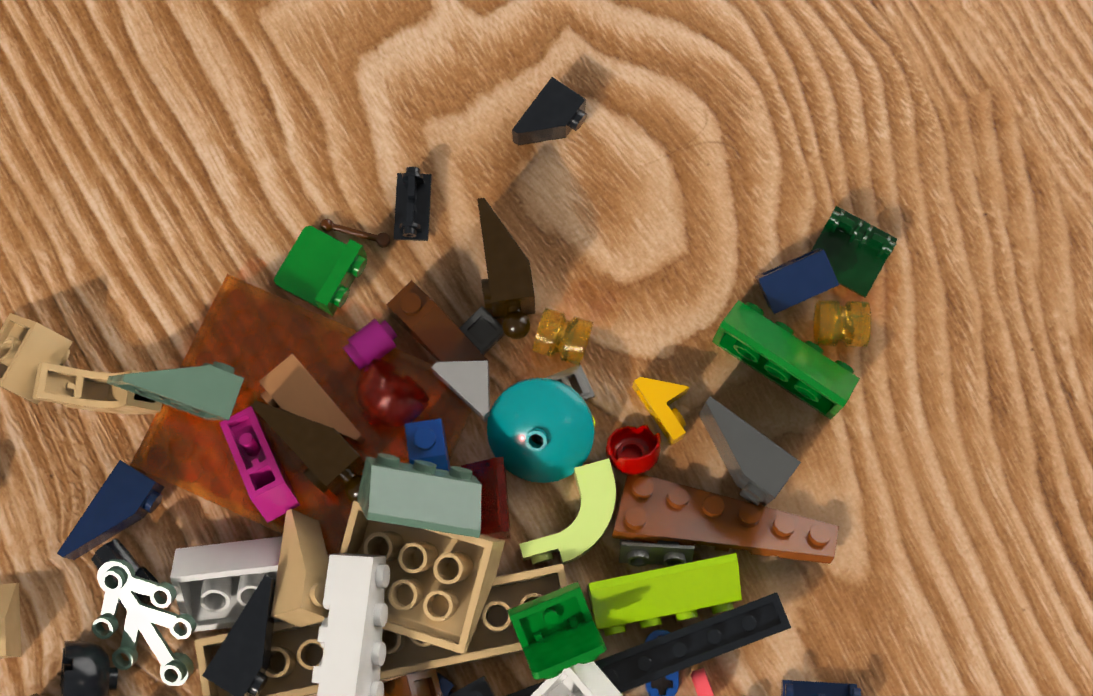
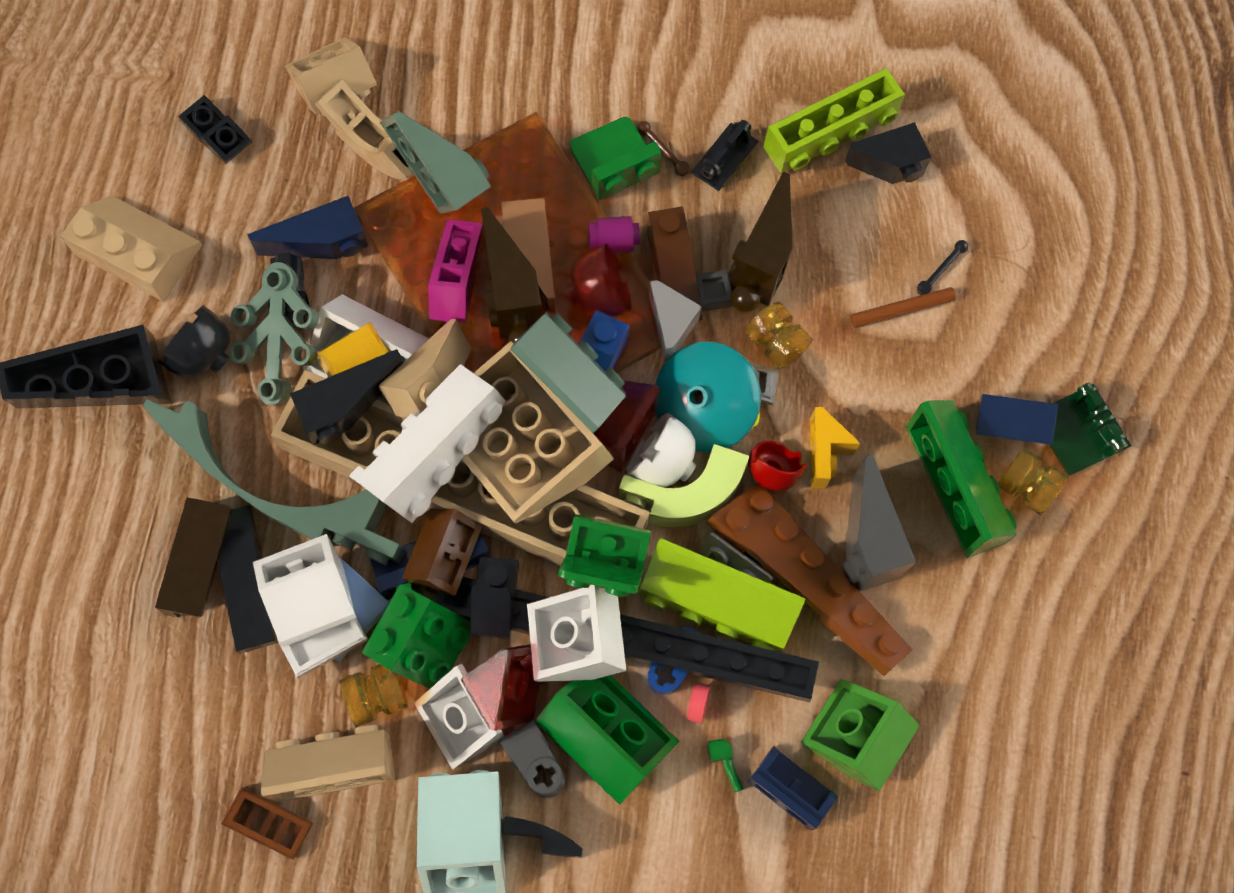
camera: 30 degrees right, 5 degrees down
none -> yellow slope [316,322,389,377]
none -> white cylinder [626,413,696,488]
none -> lime brick [763,68,905,174]
none -> bright green slope [801,678,920,792]
none -> dark orange bar [850,287,956,328]
none -> black hinge [917,240,968,295]

